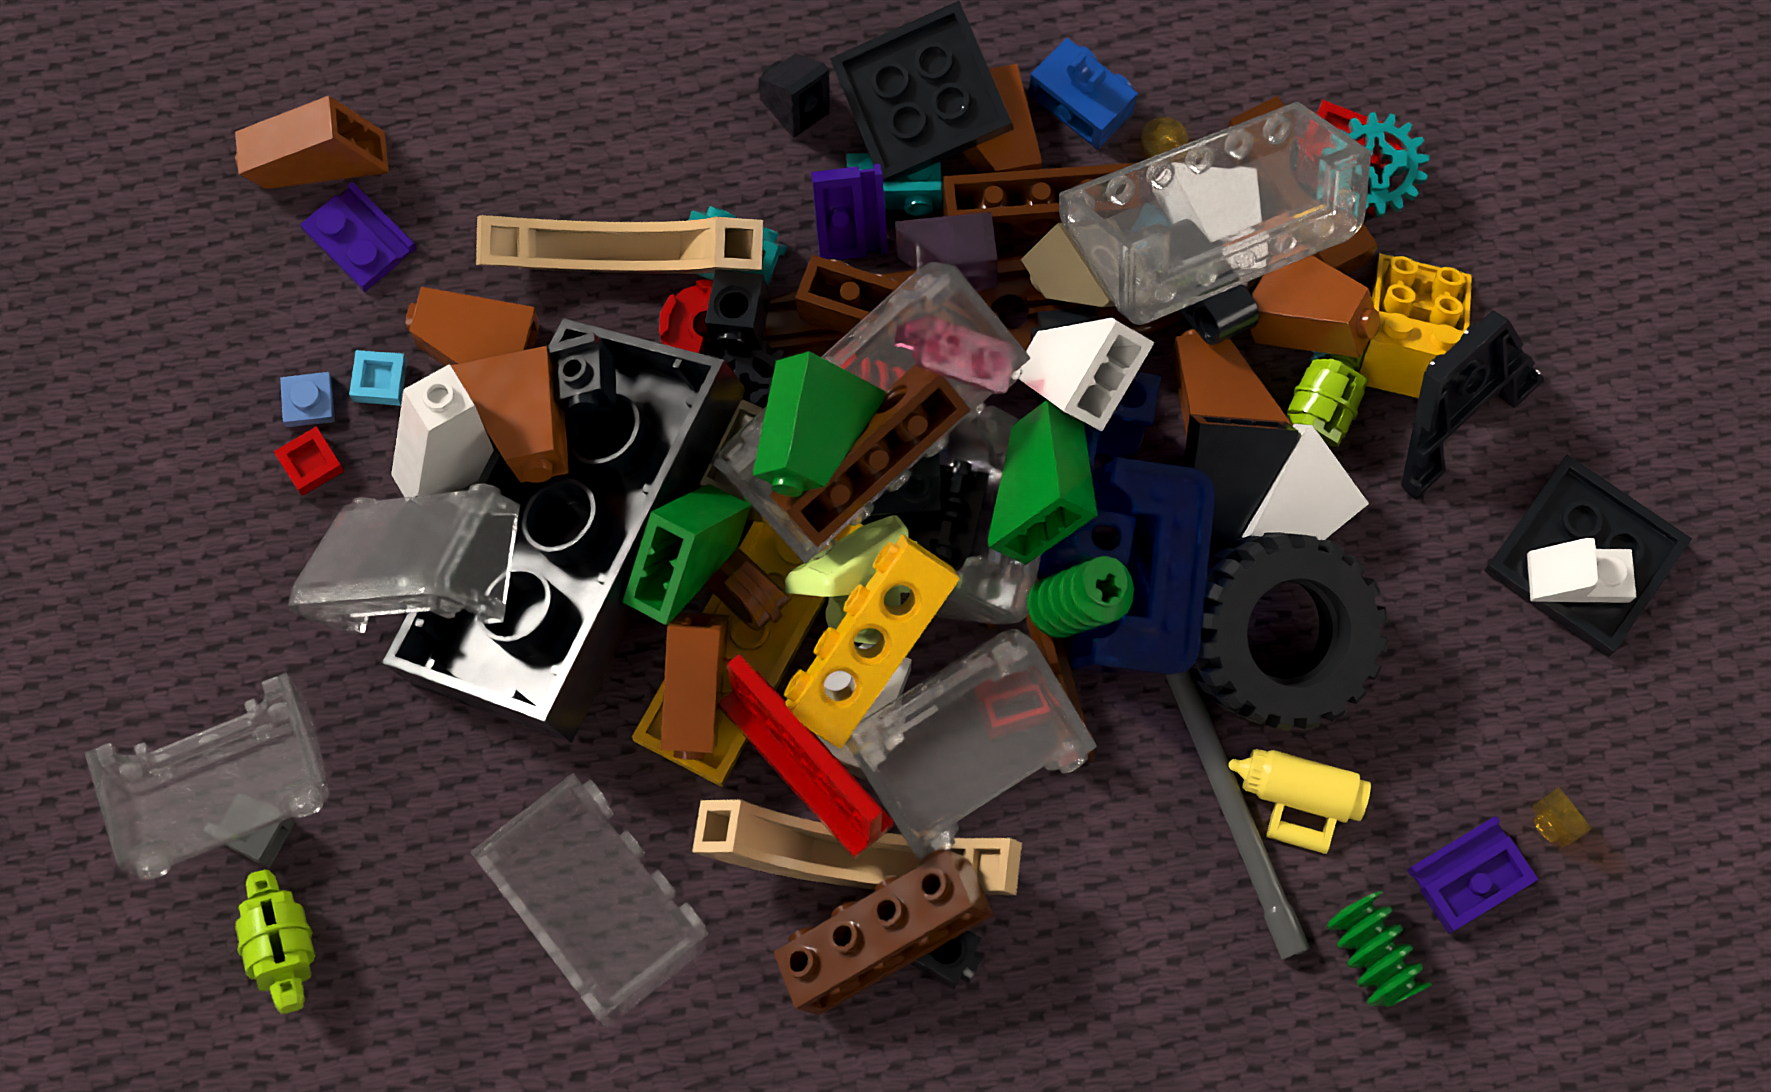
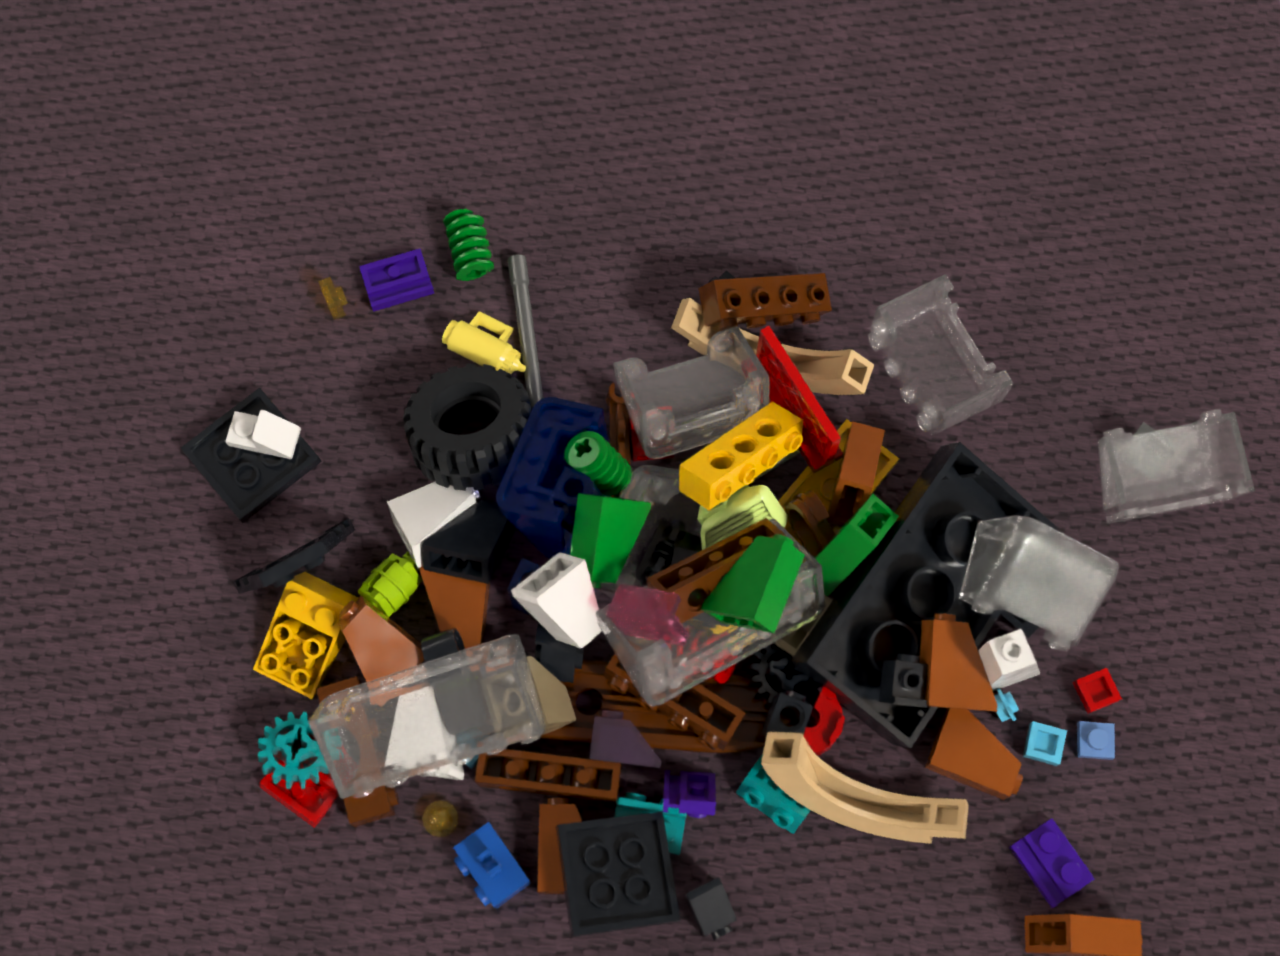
camera: 165 degrees left, 0 degrees up
lime piece [235,870,315,1014] -> none

